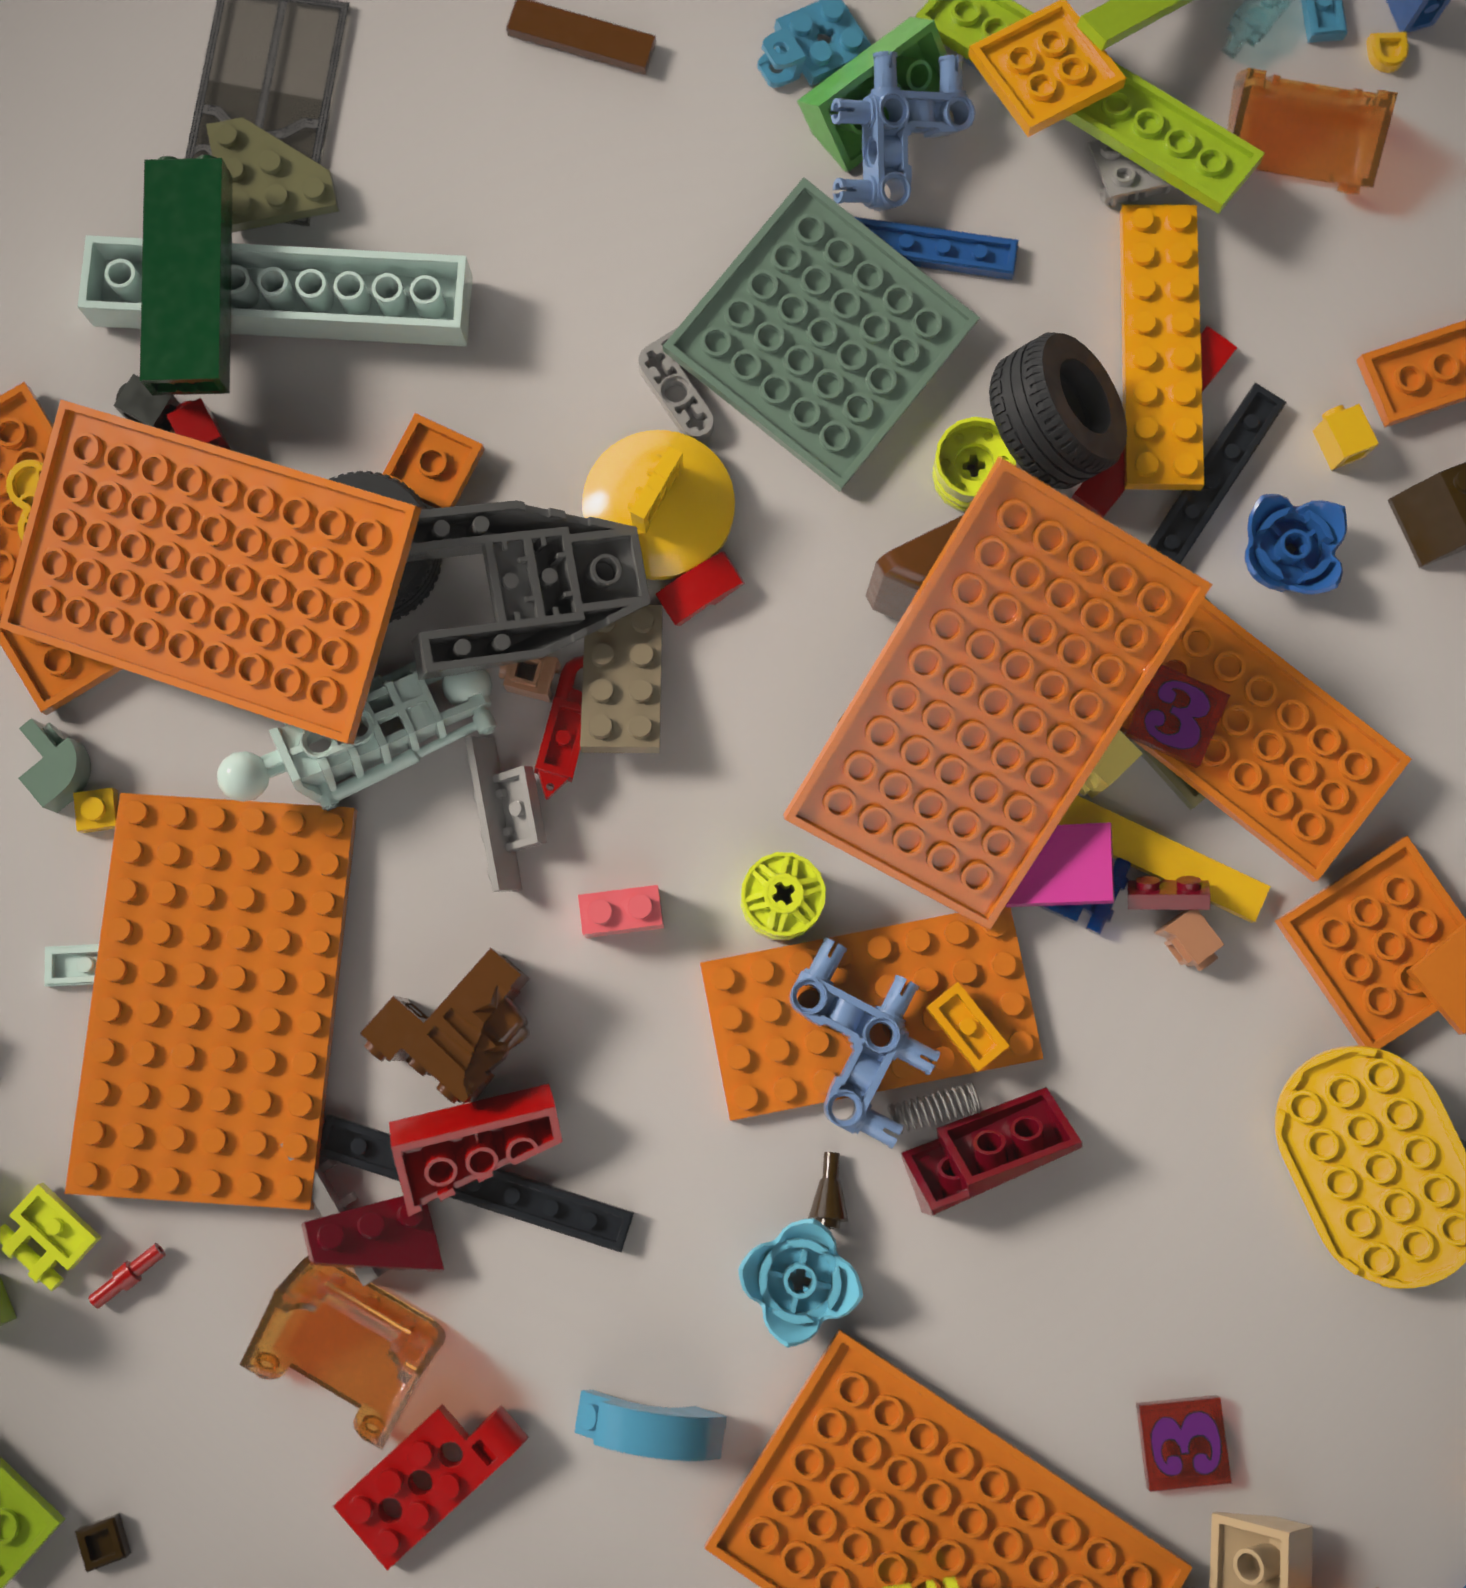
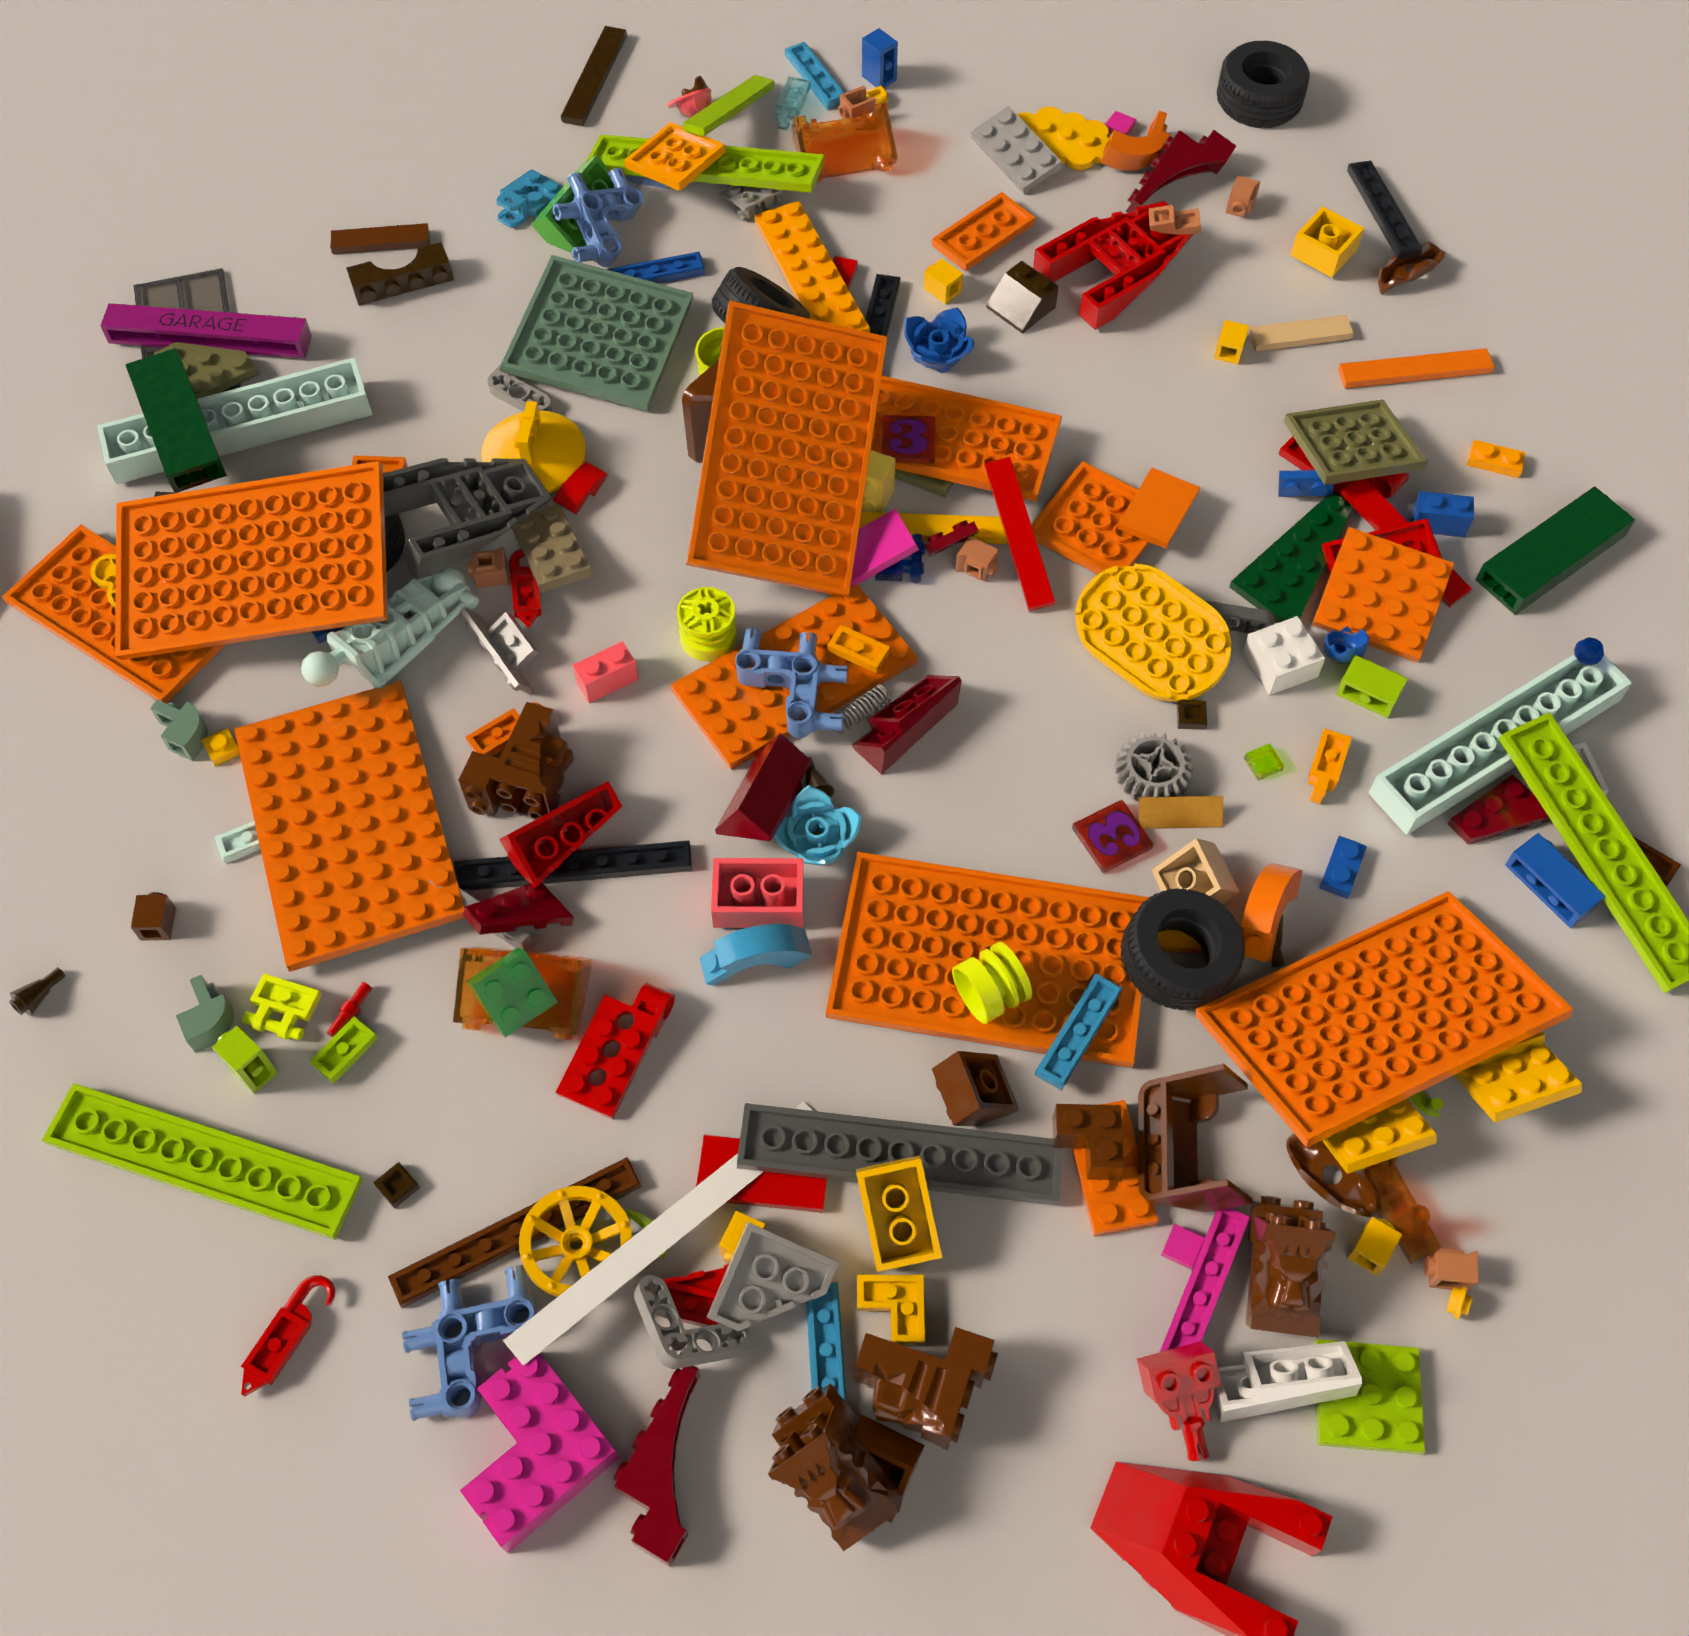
camera: 20 degrees left, 20 degrees down
none -> magenta brick [100,303,312,359]
none -> lime plate [309,1017,378,1084]
none -> dark brown arch [346,242,454,306]
none -> orange plate [465,702,542,756]
none -> green brick [465,947,558,1038]
none -> coral brick [711,858,804,928]
none -> dark red slope [715,733,811,842]
none -> nougat window [838,85,876,125]
none -> red tile [984,457,1055,612]
none -> light grey gear [1115,731,1194,800]
none -> pearl gold sticker [1139,796,1224,829]
none -> dark brown tile [1176,700,1207,730]
none -> clear neon green tile [1244,743,1285,780]

